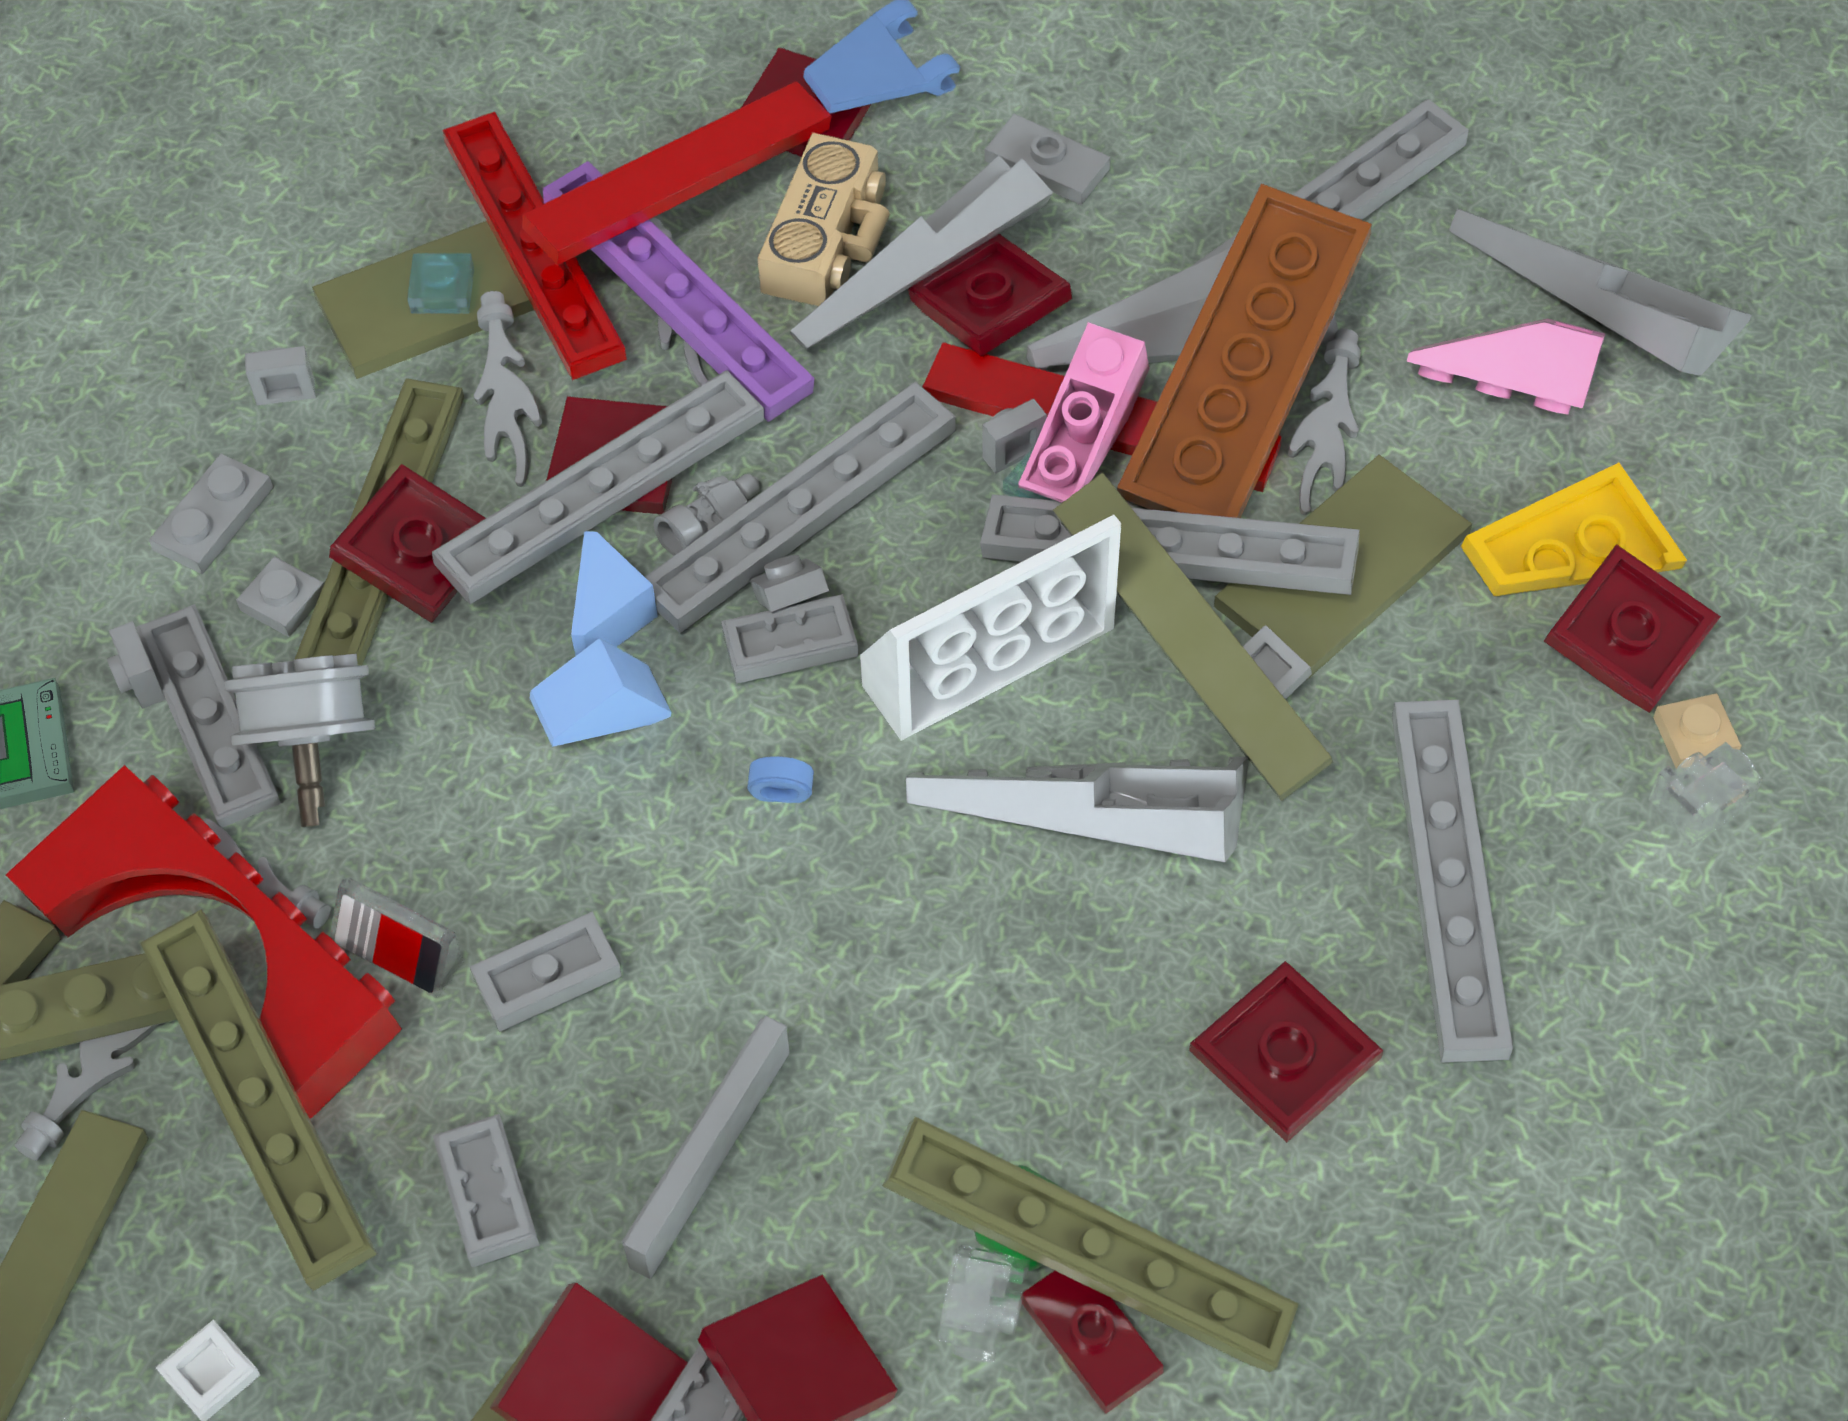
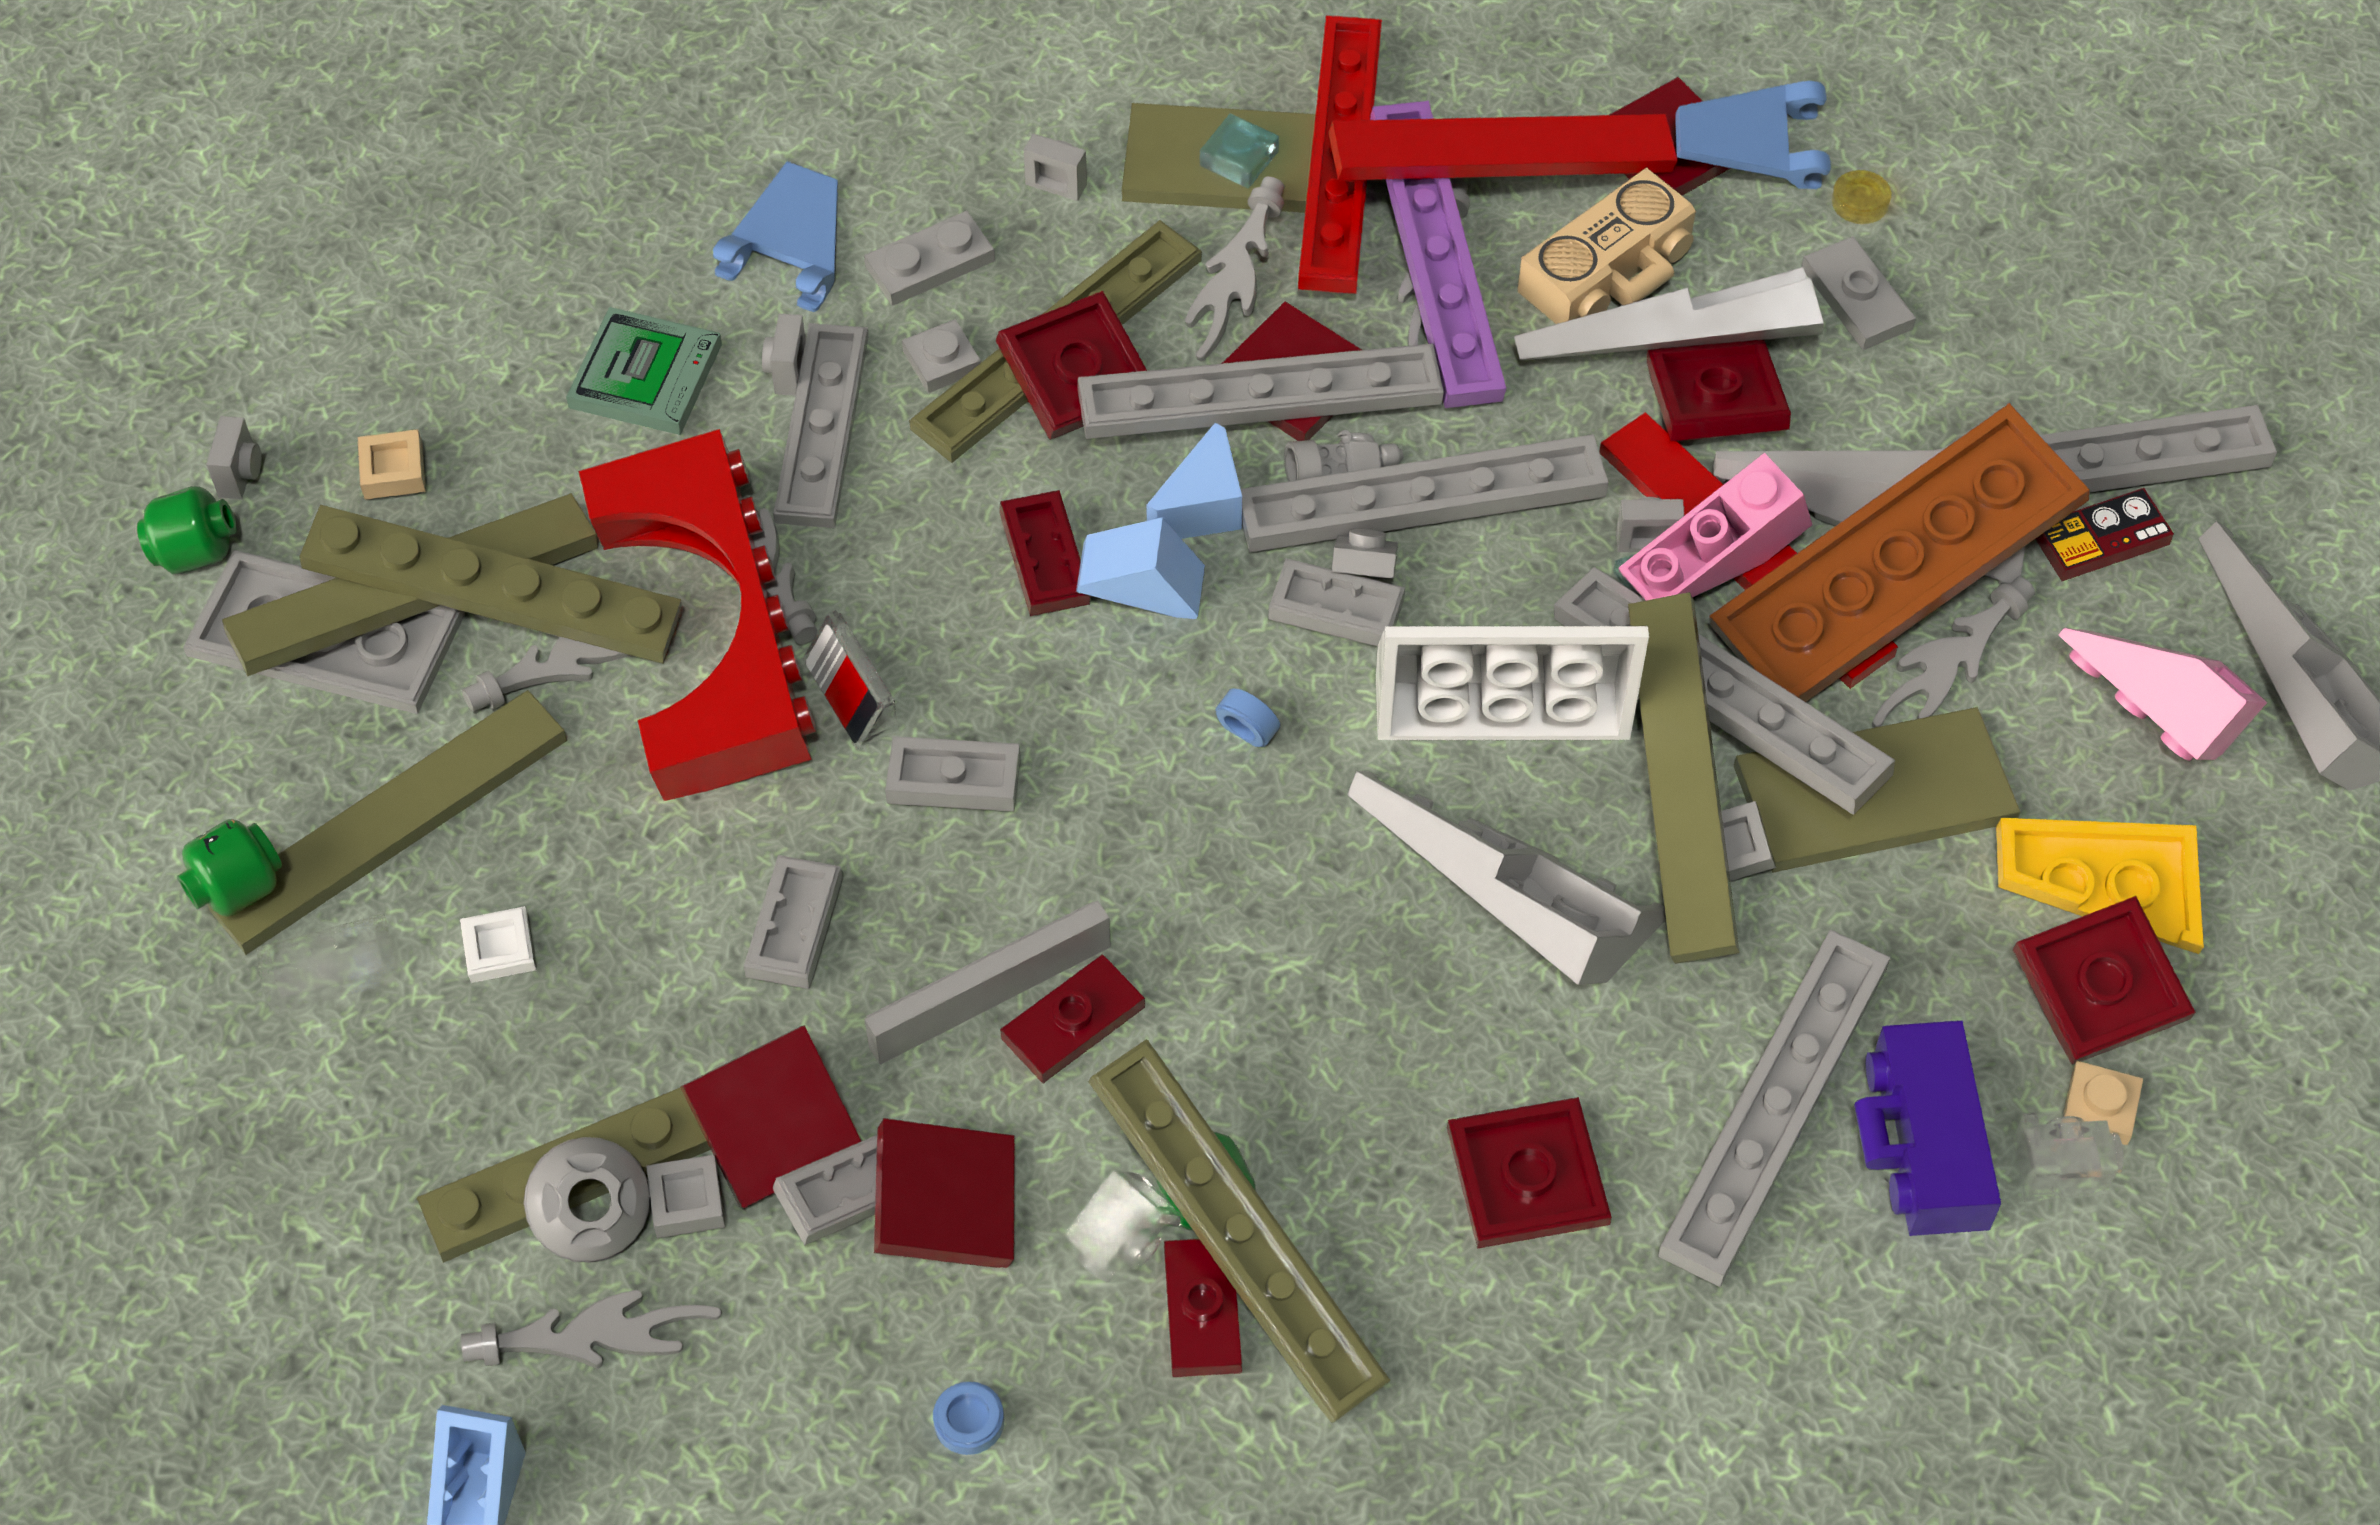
camera: 30 degrees right, 0 degrees up
olive tile [140,910,377,1291] -> none
light grey wheel [224,654,376,827] -> none
none -> medium blue flag [713,161,838,312]
none -> dark red plate [999,490,1091,616]
none -> dark red plate [1000,954,1145,1083]
none -> clear yellow tile [1831,170,1892,224]
none -> dark purple piece [1854,1020,2001,1236]
none -> tile [2035,488,2174,582]

